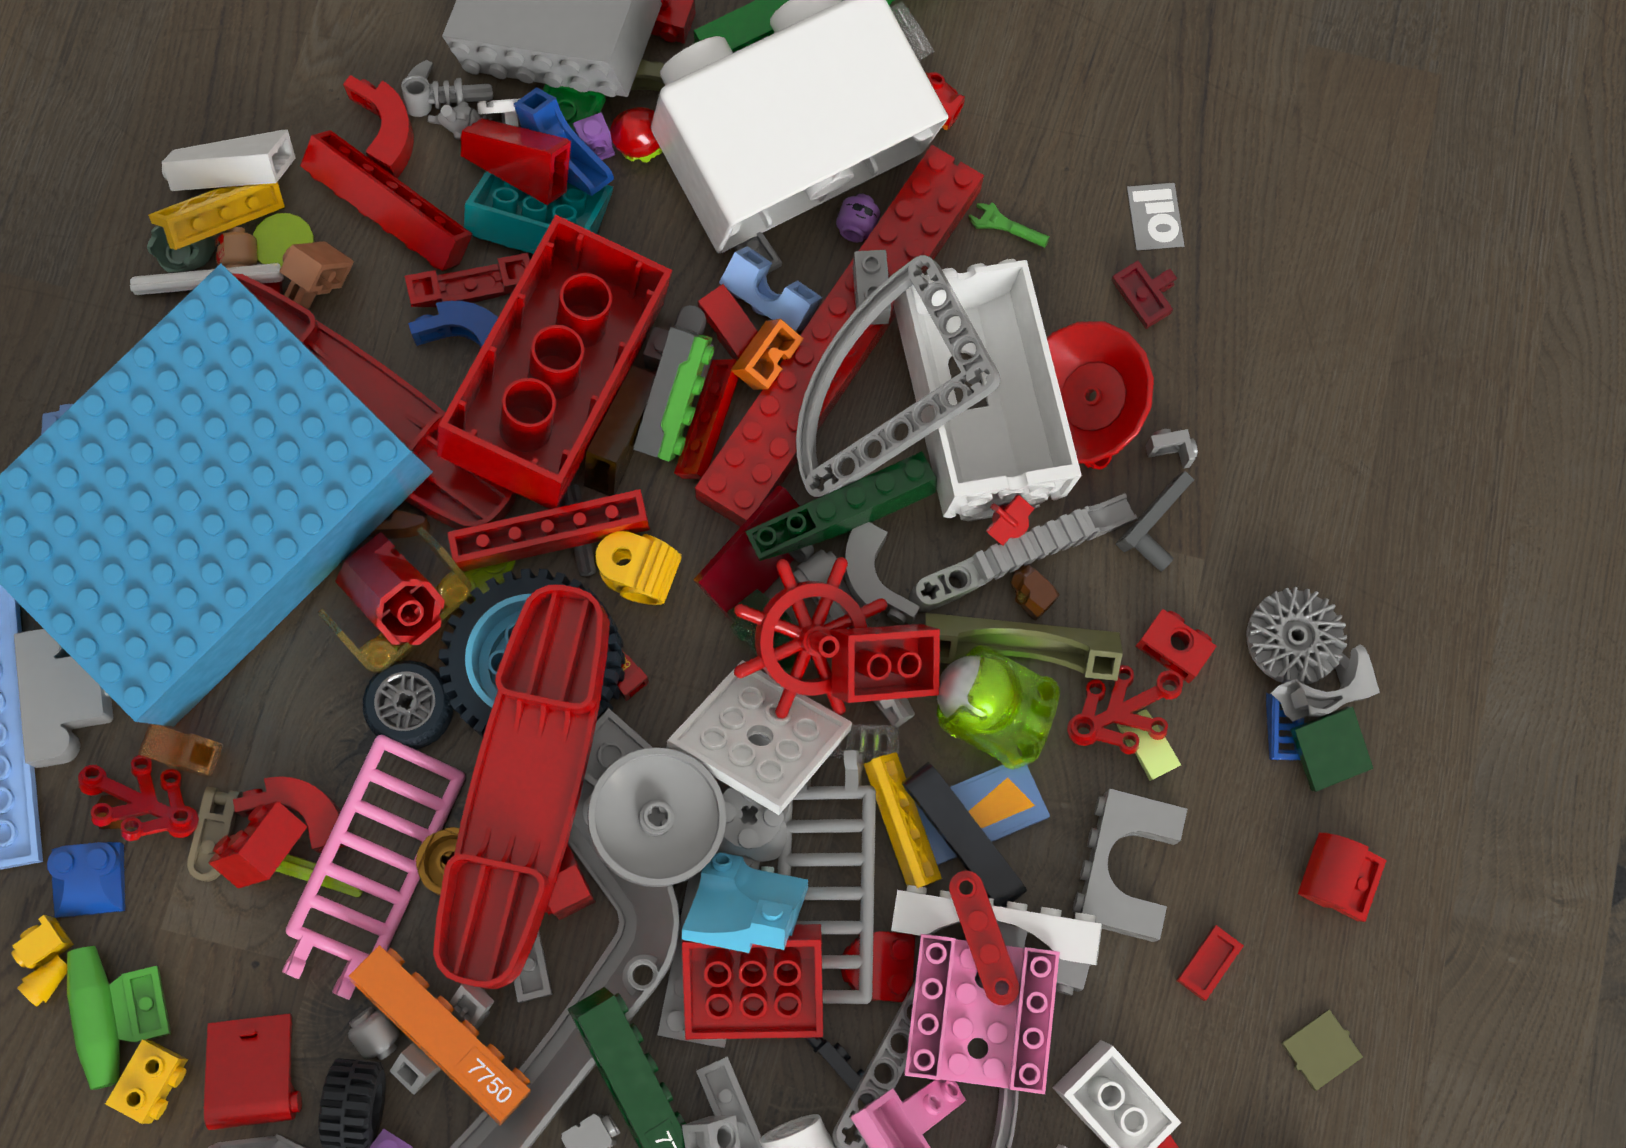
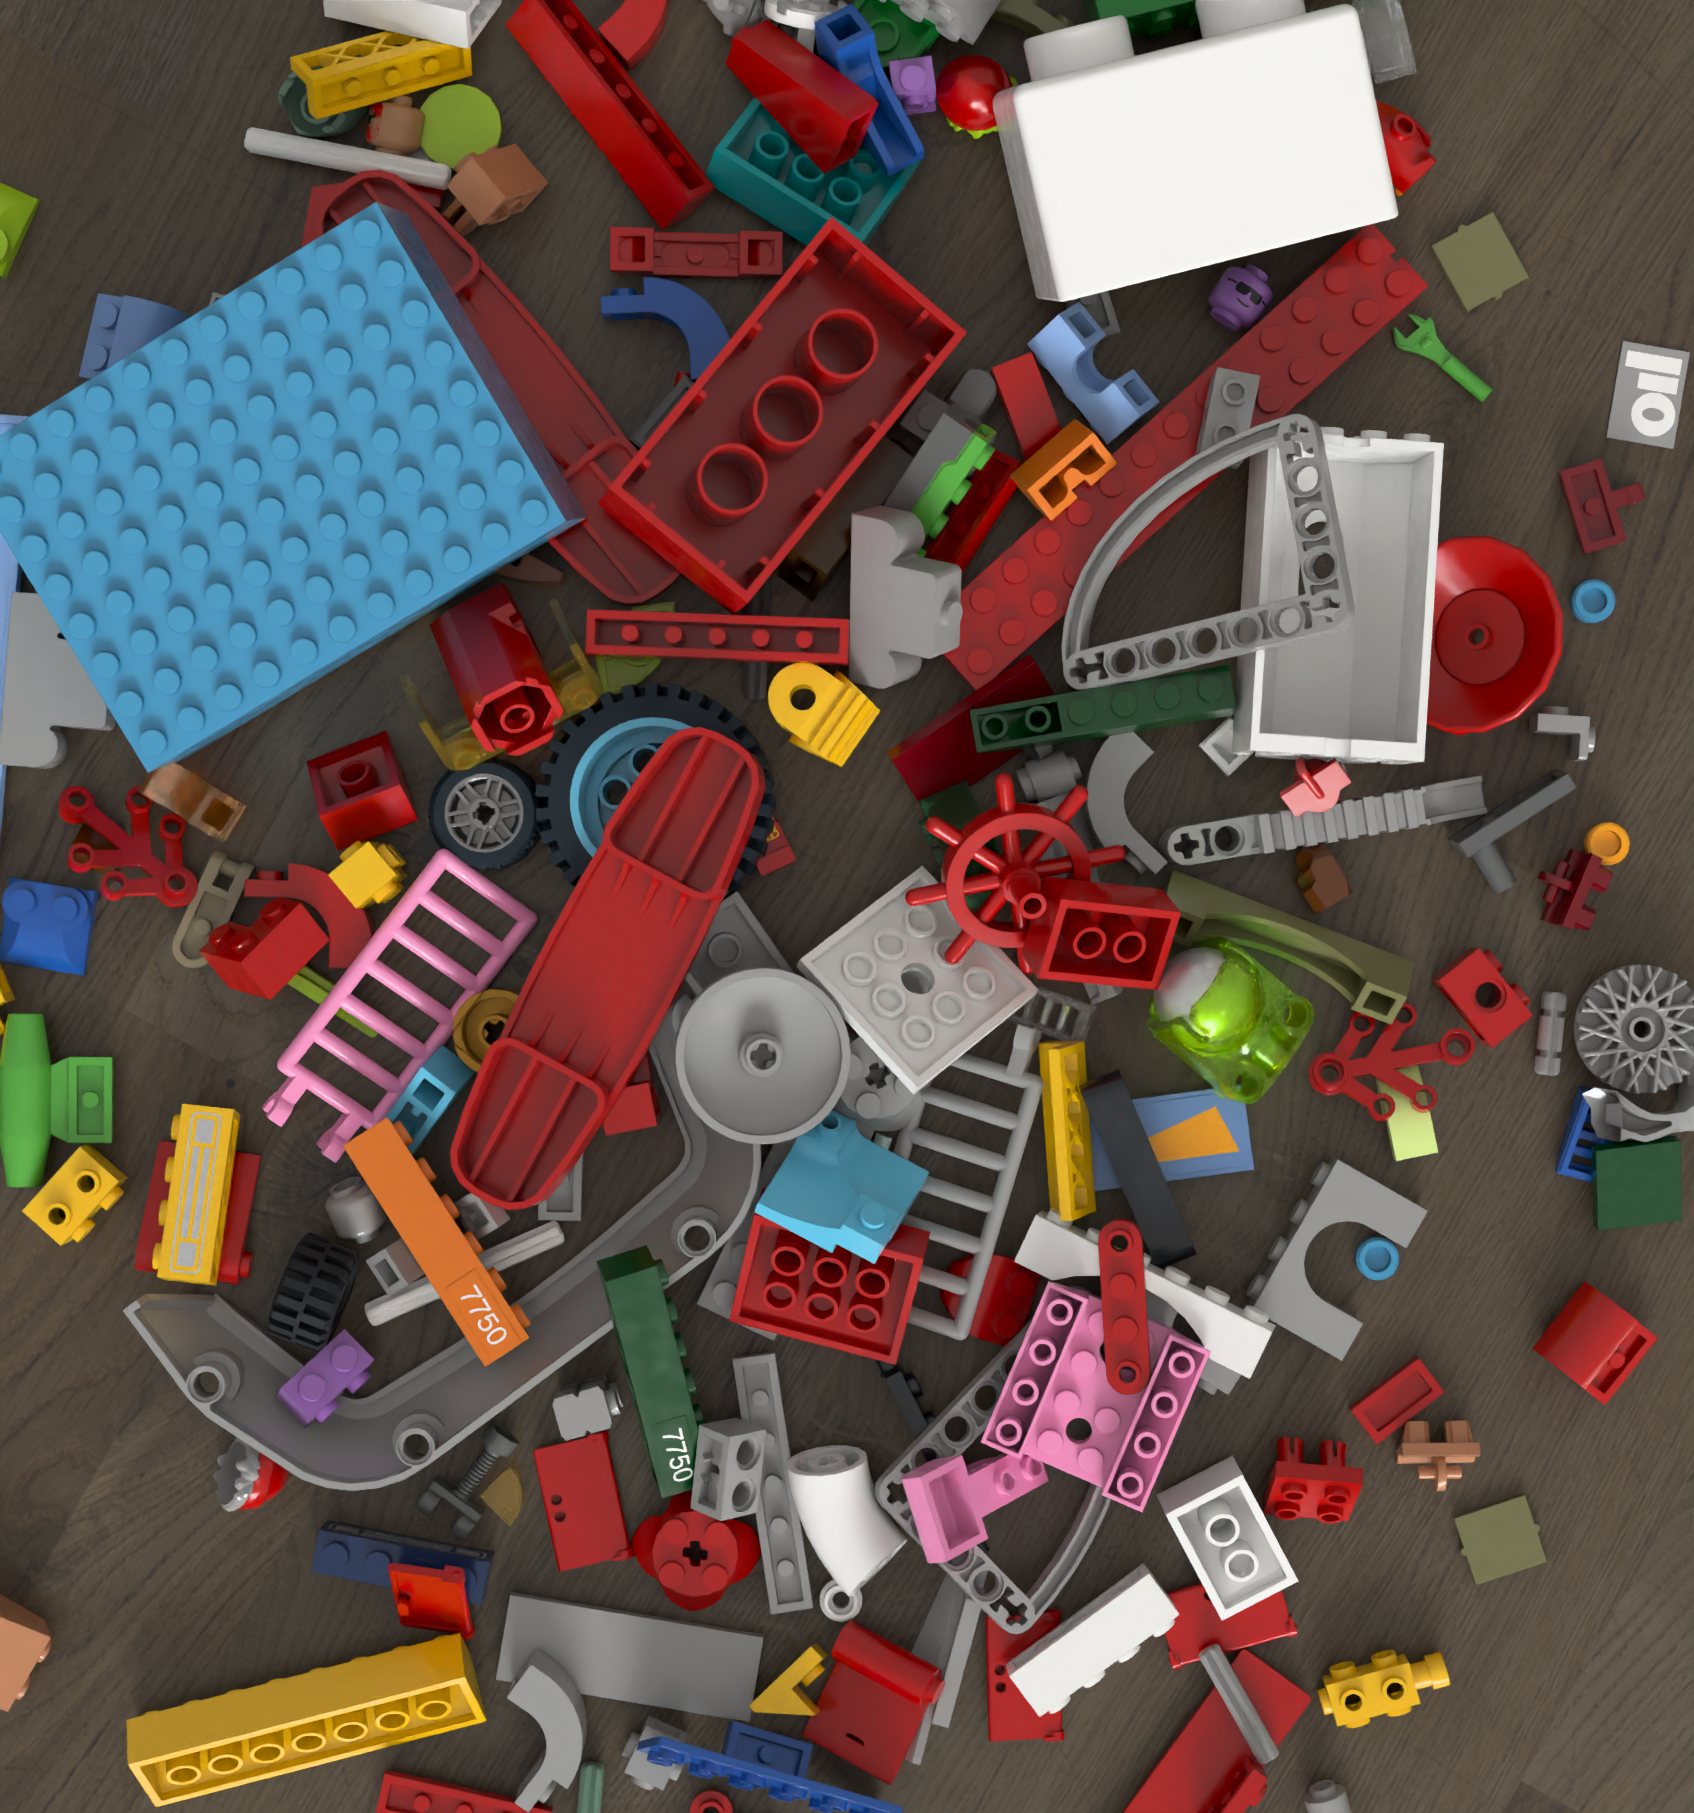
camera: 20 degrees right, 15 degrees up
none -> yellow brick [152,1104,241,1286]
none -> red slope [307,731,418,851]
none -> yellow brick [328,841,408,908]
none -> white axle [364,1220,565,1326]
none -> medium azure slope [386,1045,476,1156]
none -> light grey brick [849,505,963,689]
none -> white tile [1198,716,1255,777]
none -> red plate [1263,1437,1363,1524]
none -> dark azure tile [1354,1236,1399,1280]
none -> nougat hips [1395,1420,1481,1491]
none -> olive piece [1430,212,1529,312]
none -> light grey axle [1534,991,1567,1076]
none -> dark red hips [1537,849,1613,930]
none -> dark azure tile [1569,579,1615,623]
none -> light orange tile [1583,822,1630,865]

